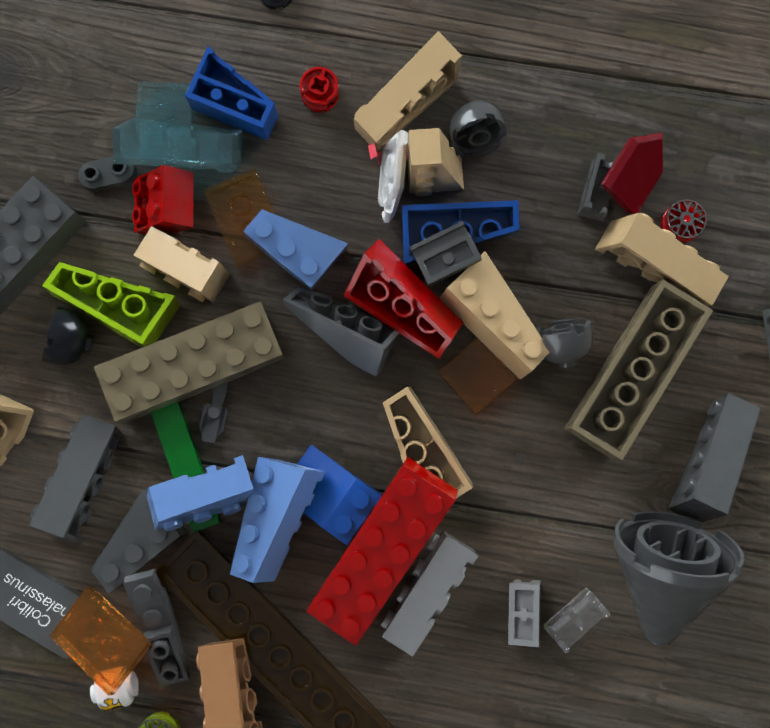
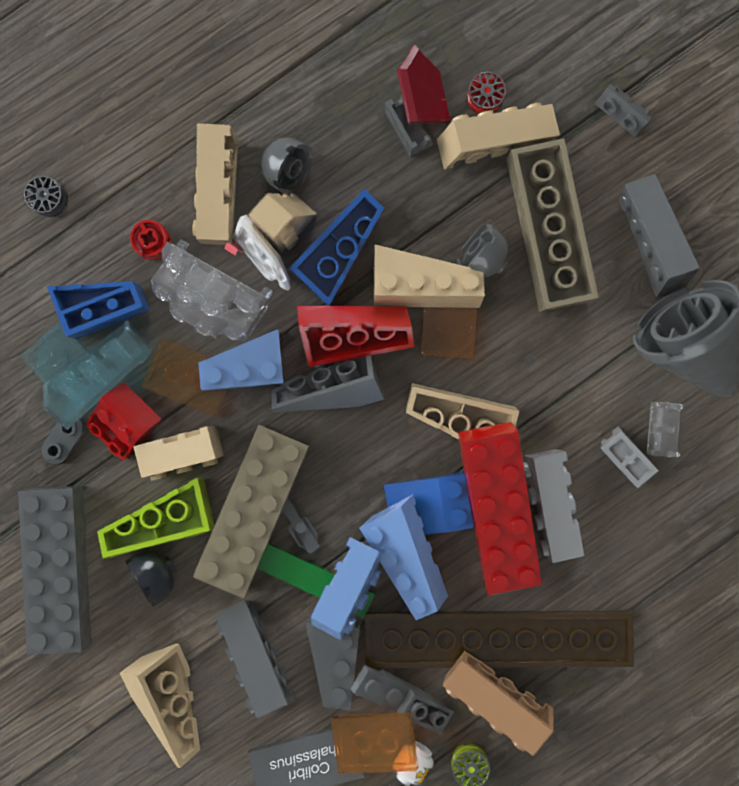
camera: 45 degrees left, 5 degrees up
dark grey plate [410,221,482,286] -> none
none -> clear piece [151,239,273,343]

